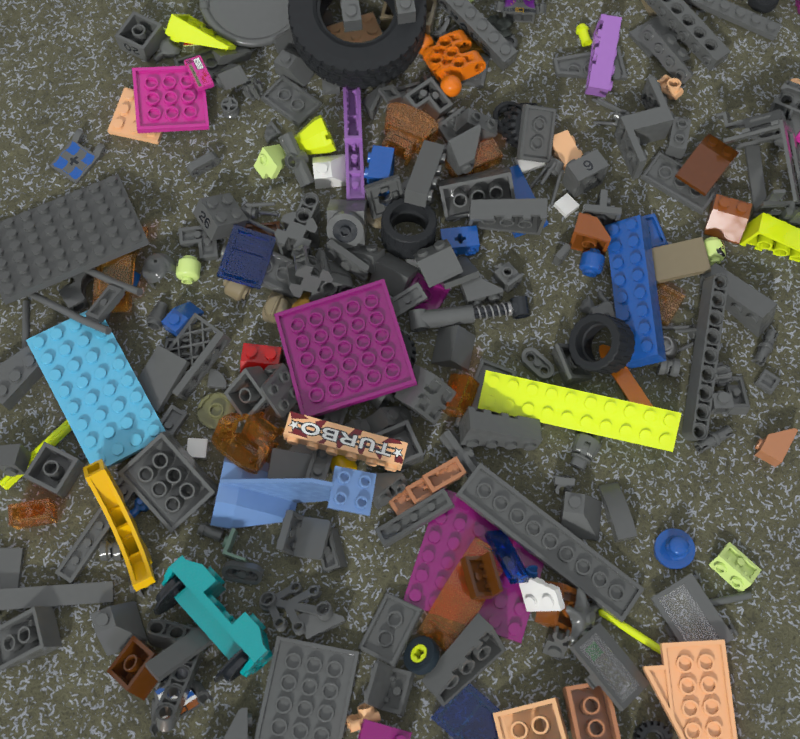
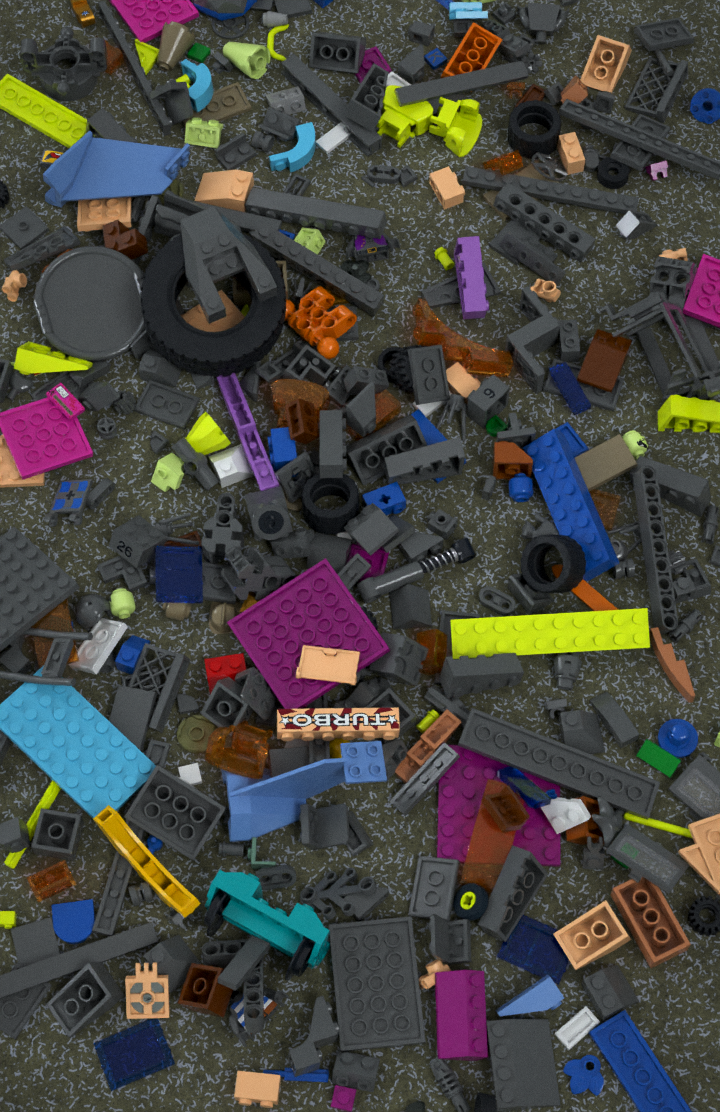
camera: 15 degrees left, 5 degrees down
dark grey hinge [325,239,369,281] -> none
white tile [554,193,580,218] -> none
dark grey plant [592,98,630,127] -> none
slope [703,194,752,244] -> none
none -> dark grey flag [44,479,93,527]
none -> blue tile [52,899,95,944]
none -> white tile [68,618,128,675]
none -> clear blue piece [93,1018,175,1091]
none -> light nougat piece [125,962,170,1019]
none -> reddish brown brick [285,398,320,444]
none -> light nougat door [296,645,360,685]
none -> clear orange arch [413,298,514,377]
none -> neon yellow pin [416,709,440,734]
none -> green tile [486,415,507,437]
none -> clear blue tile [549,362,591,415]
none -> dark grey slope [616,210,657,239]
none -> green tile [636,738,682,778]
none -> nougat slope [649,627,695,703]

